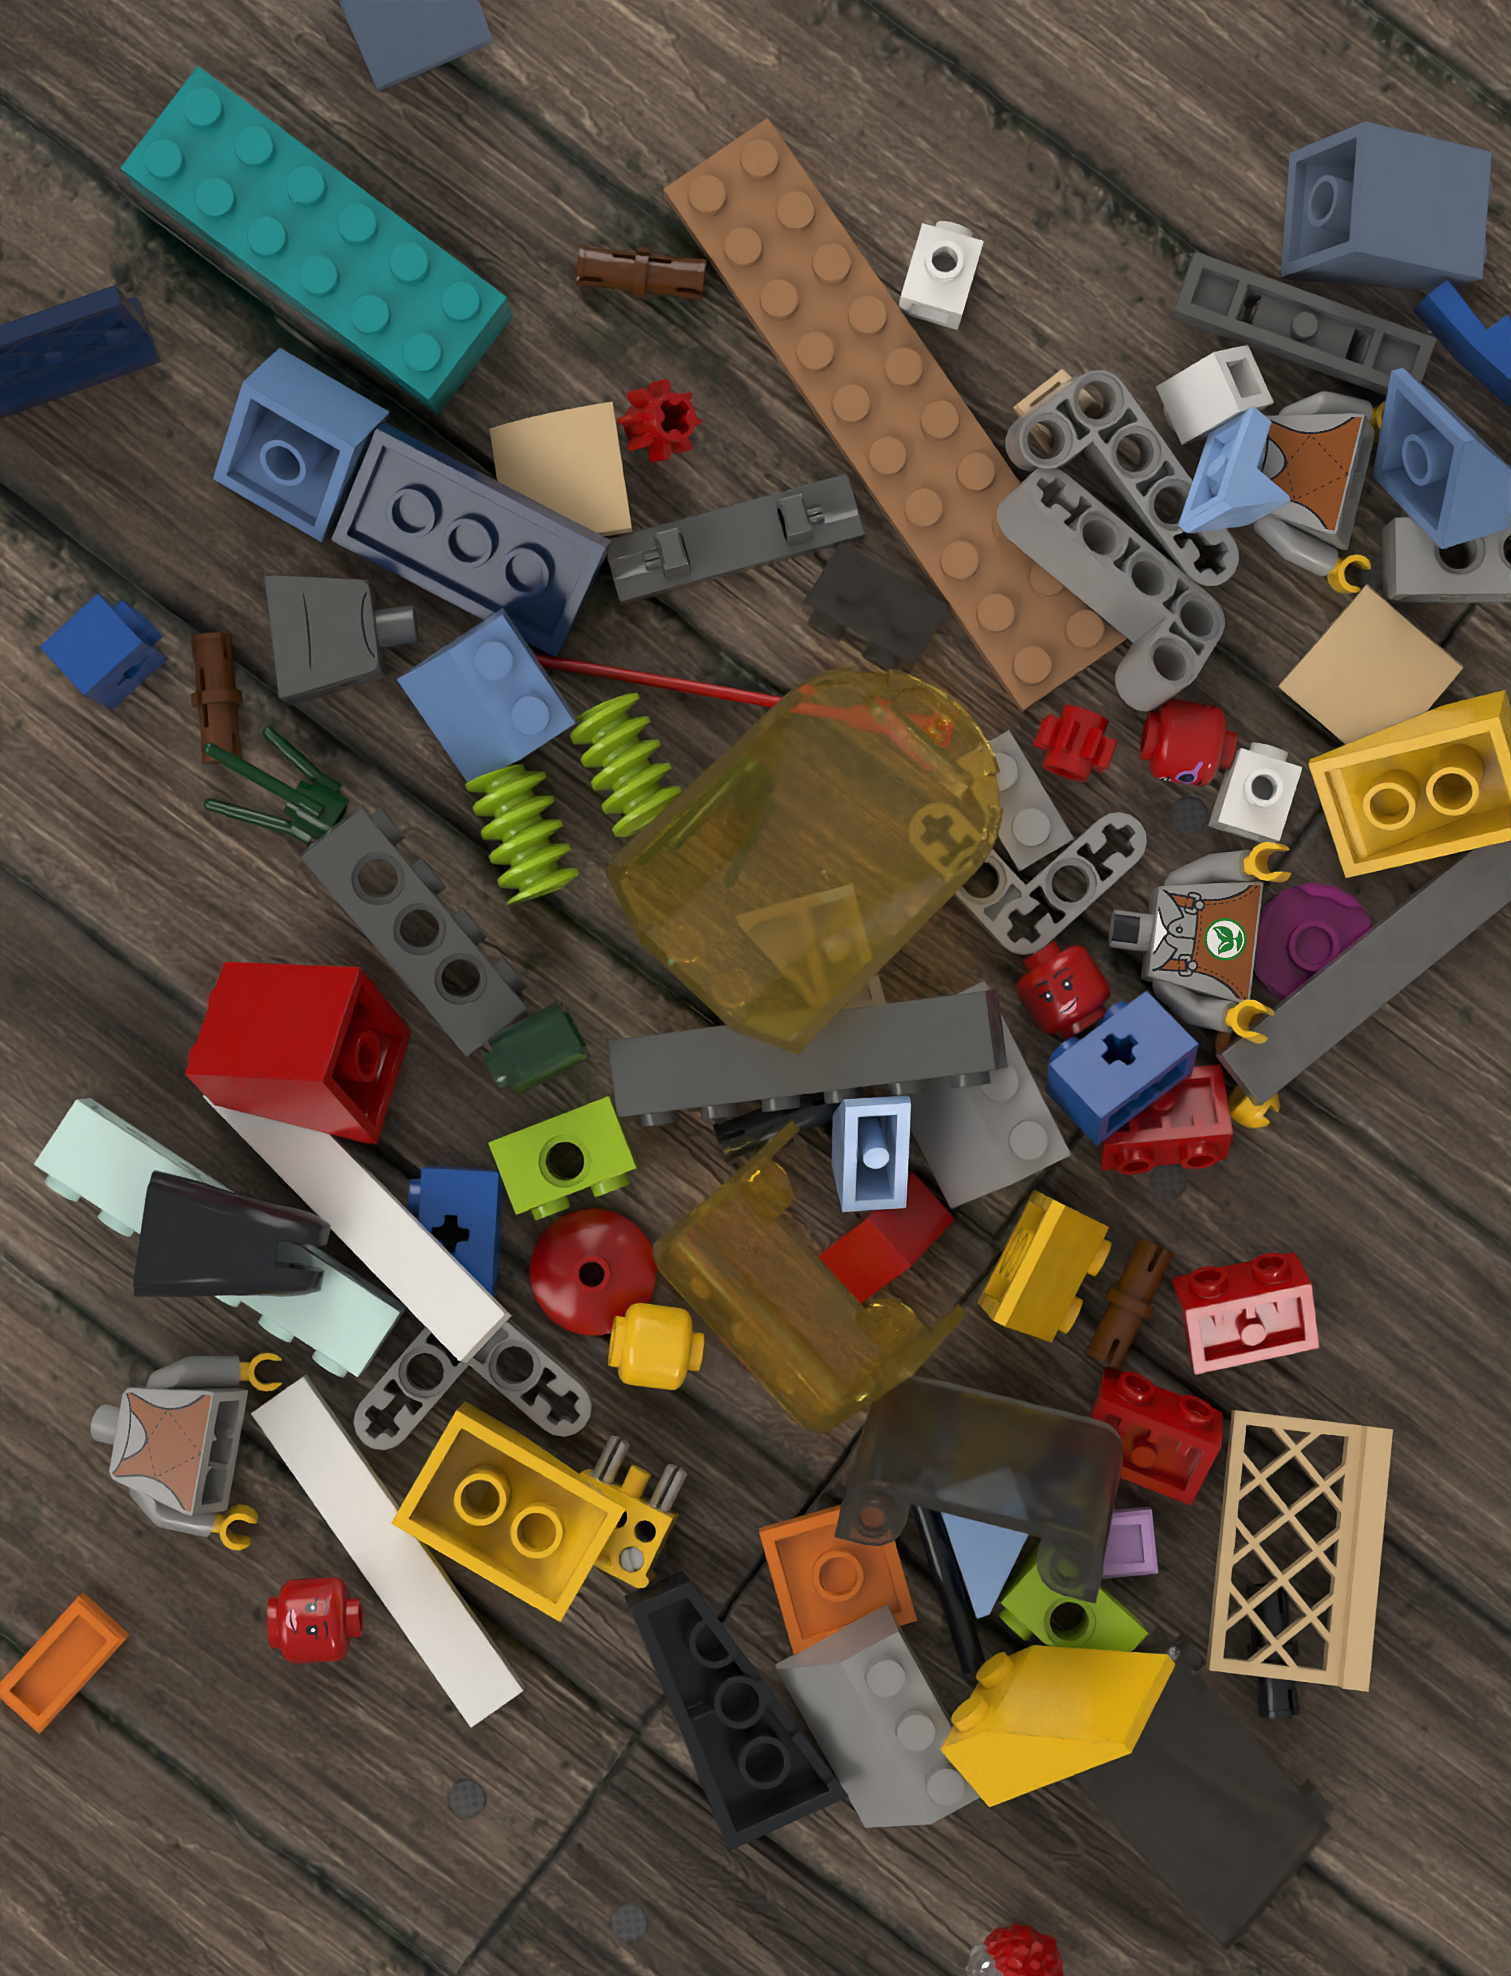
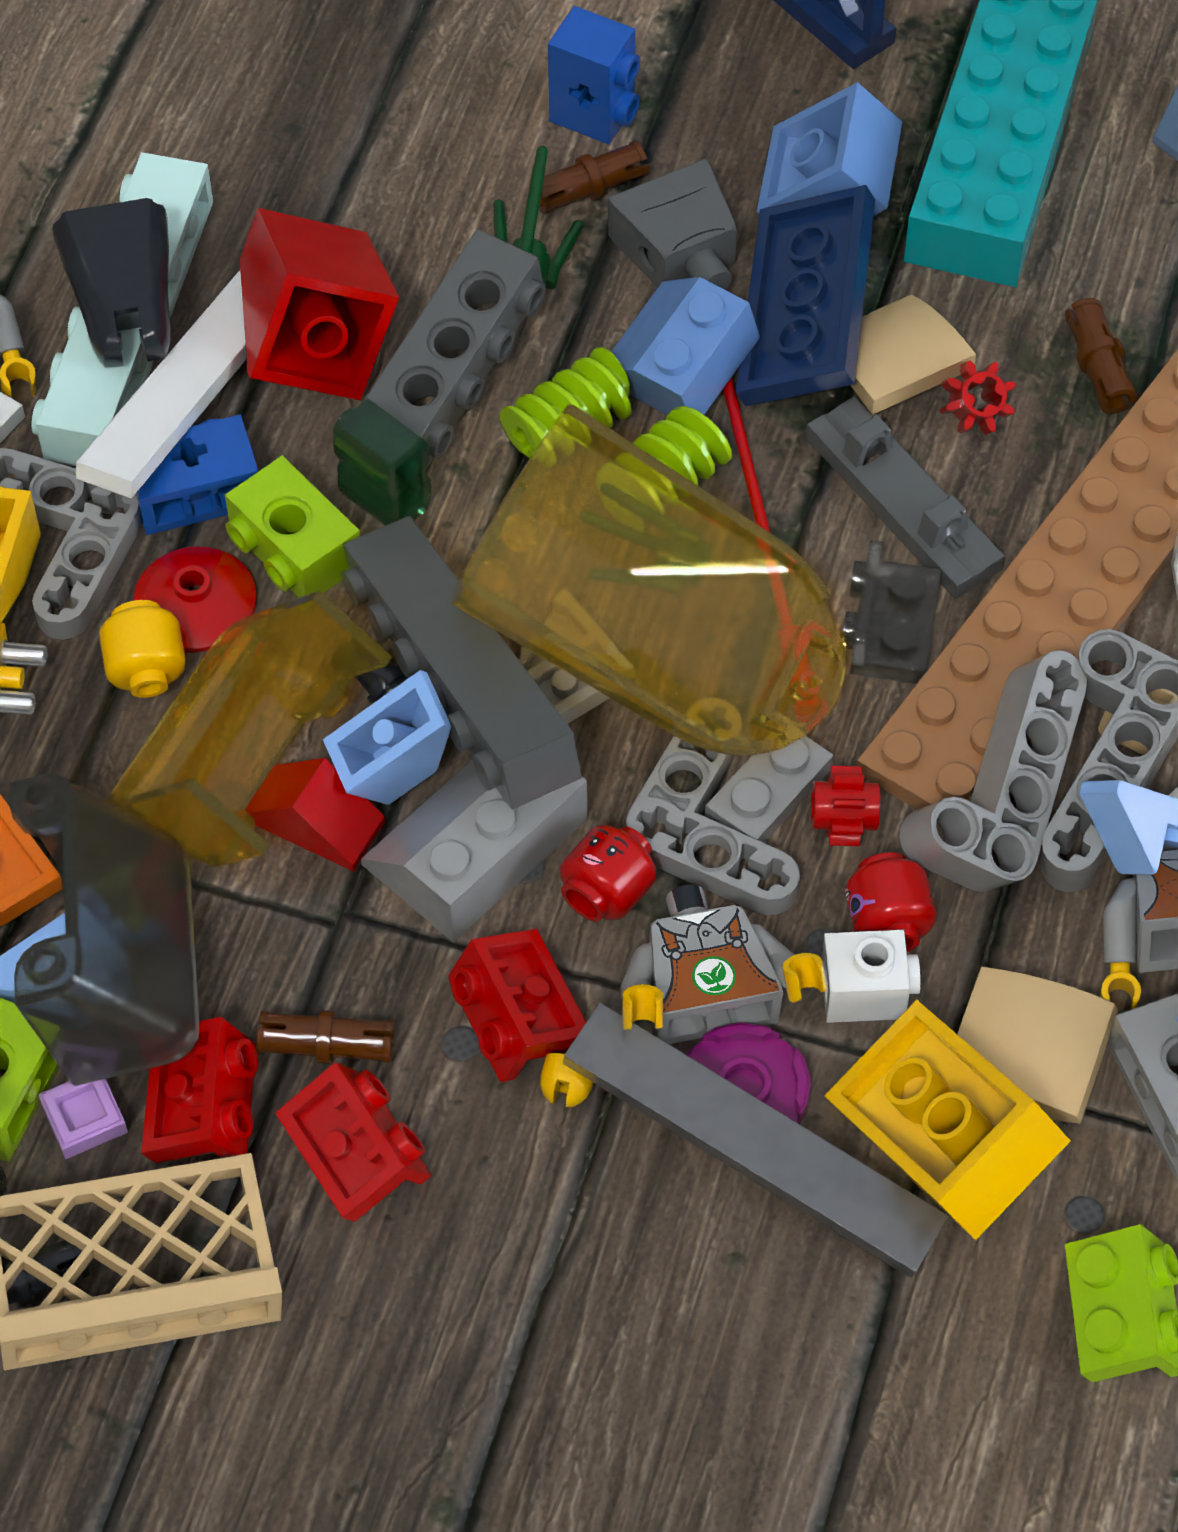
camera: 75 degrees right, 30 degrees down
yellow slope [977,1190,1112,1343] -> none
brick [1045,991,1199,1146] -> none

